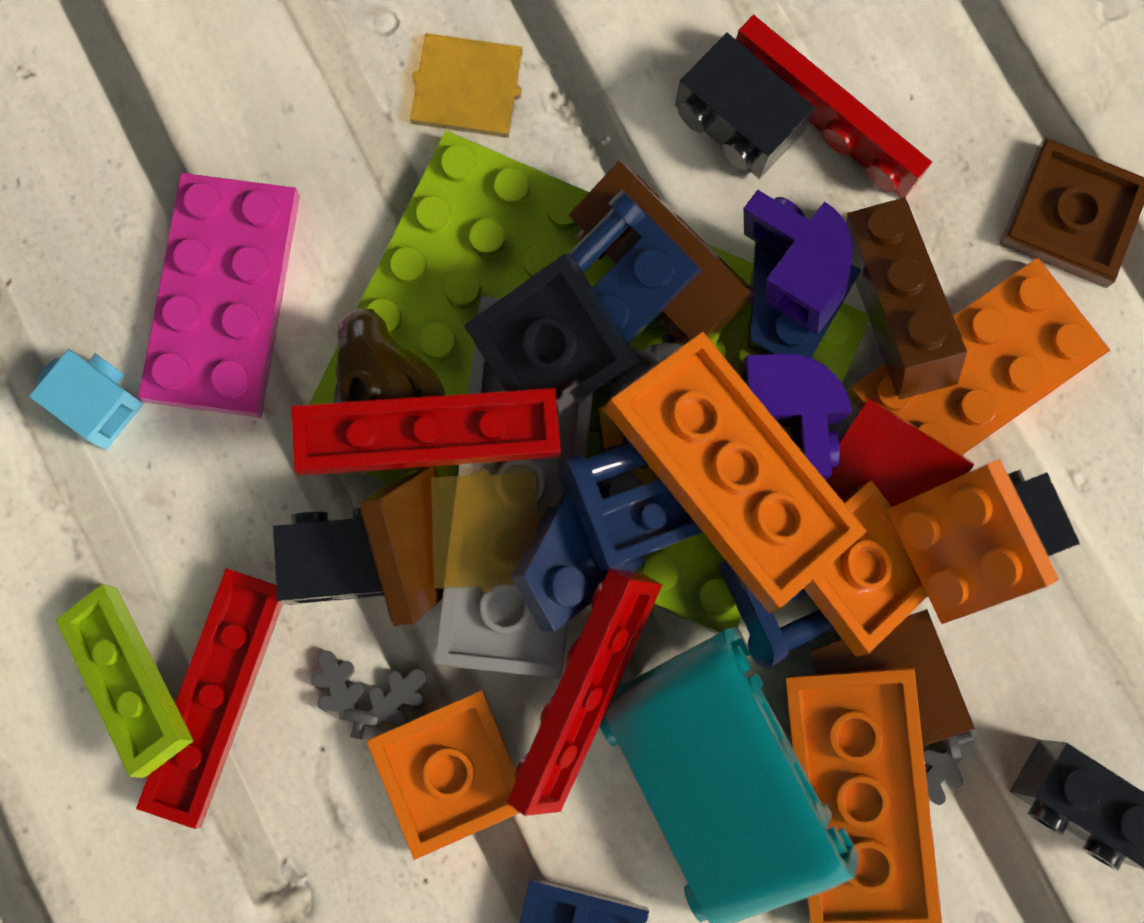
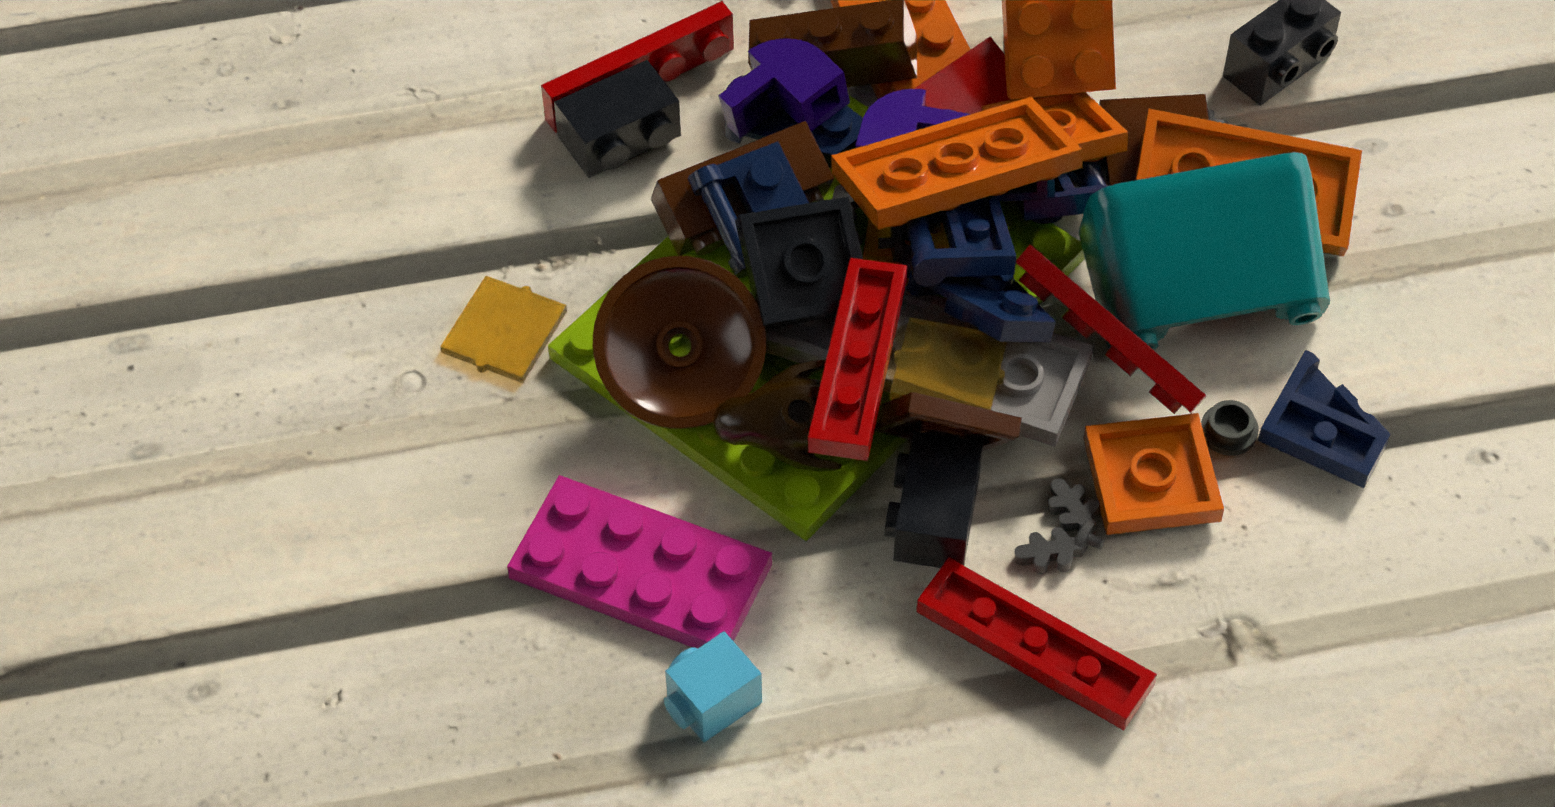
camera: 70 degrees left, 25 degrees down
lime plate [55,584,193,778] -> none
none -> reddish brown dish [592,256,766,429]
none -> pearl dark grey plate [1201,400,1259,456]

